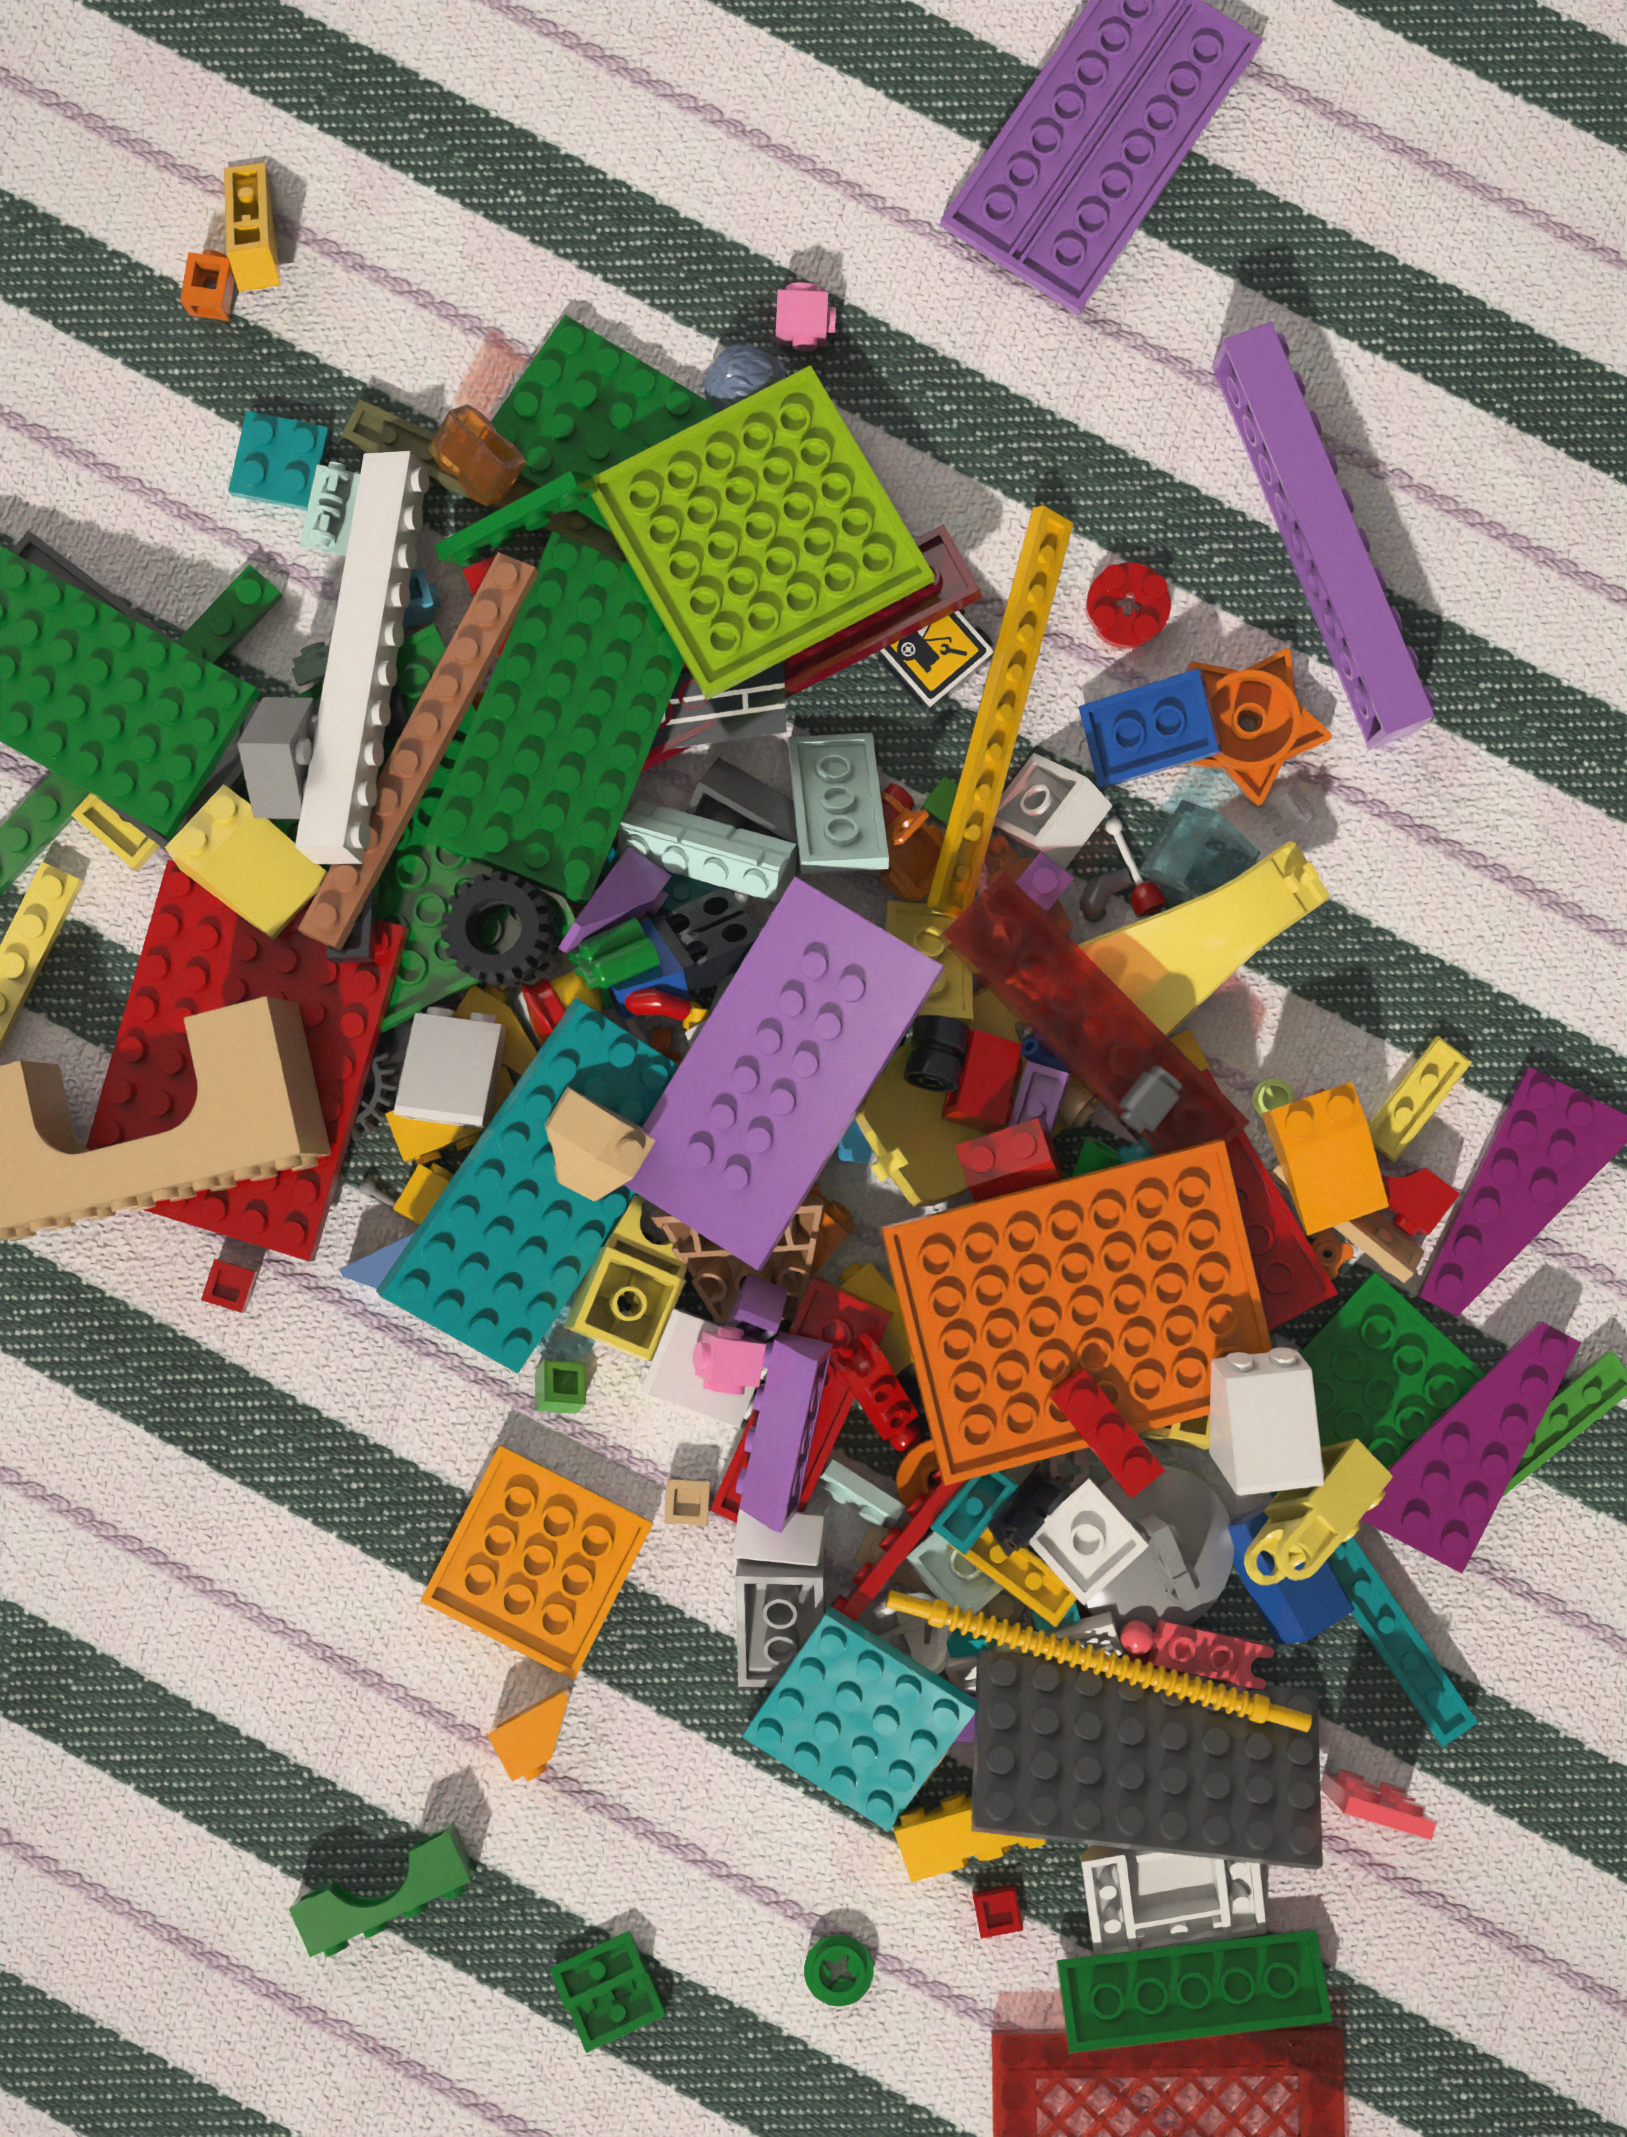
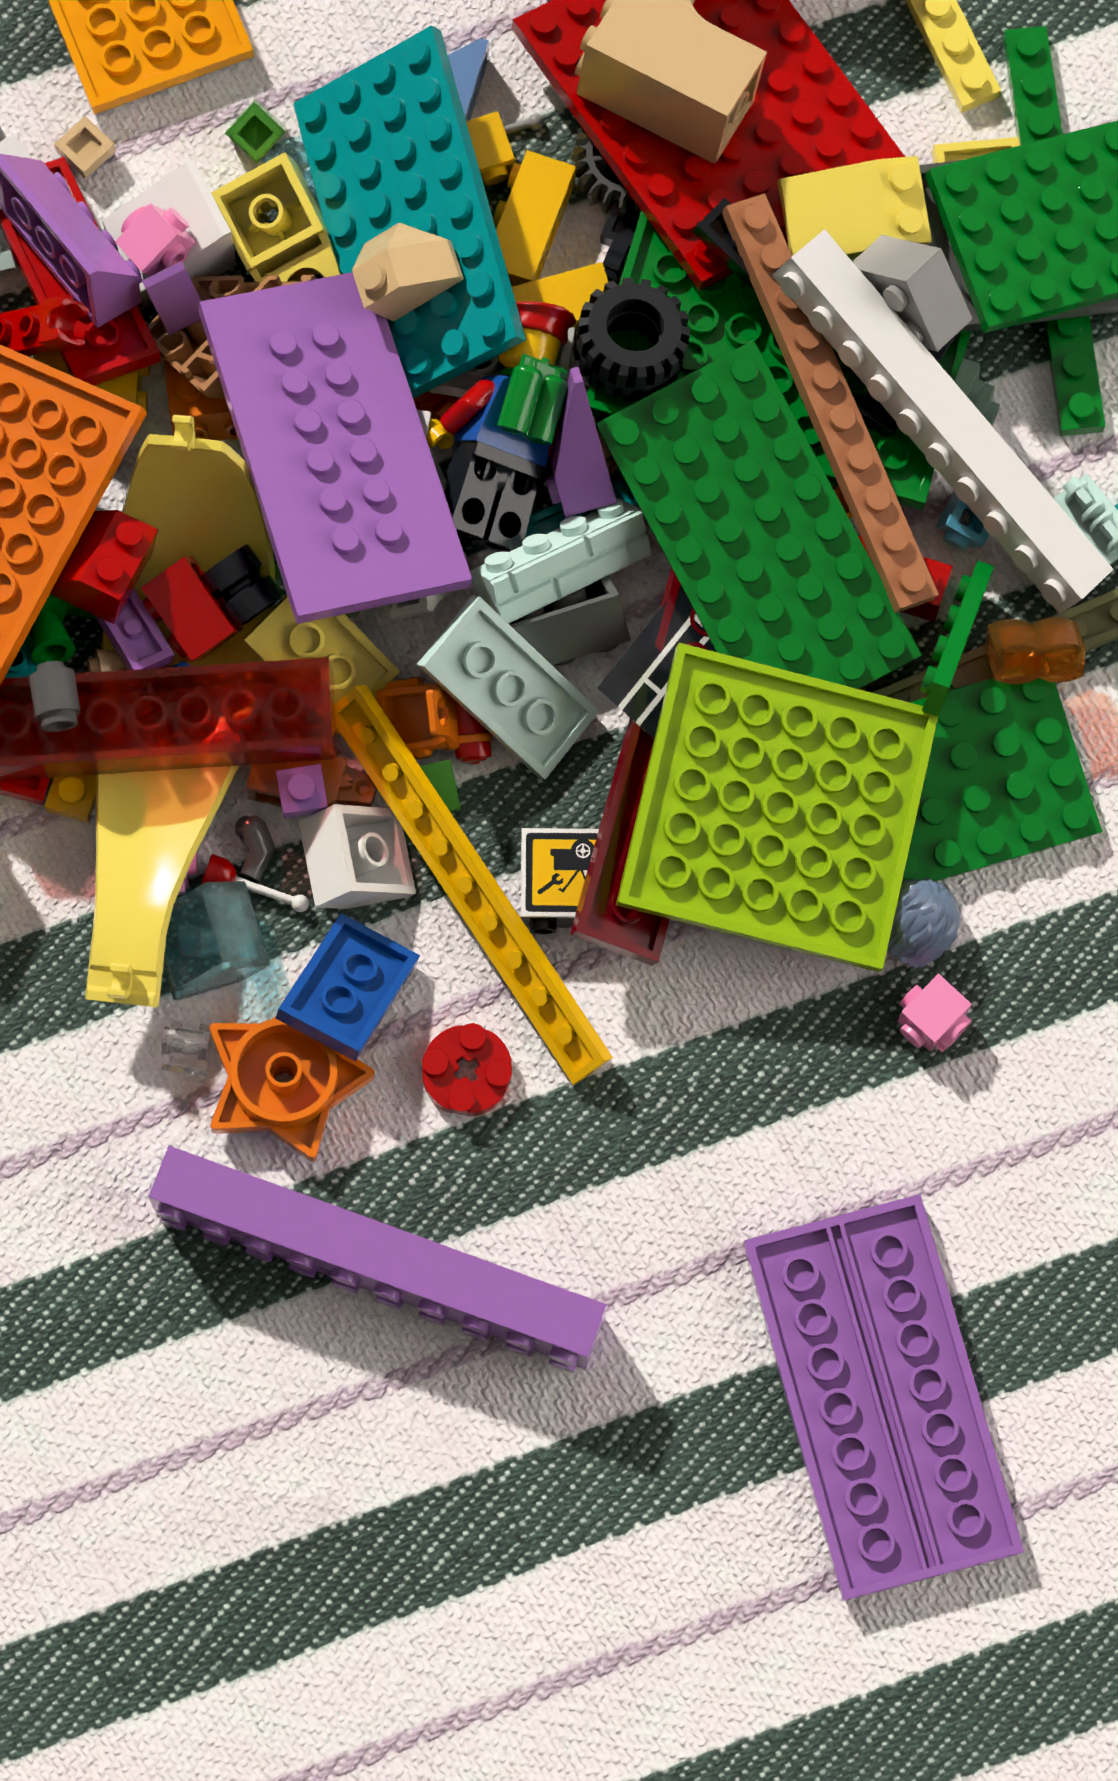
camera: 130 degrees right, 10 degrees down
white slope [394,1007,506,1129] -> none

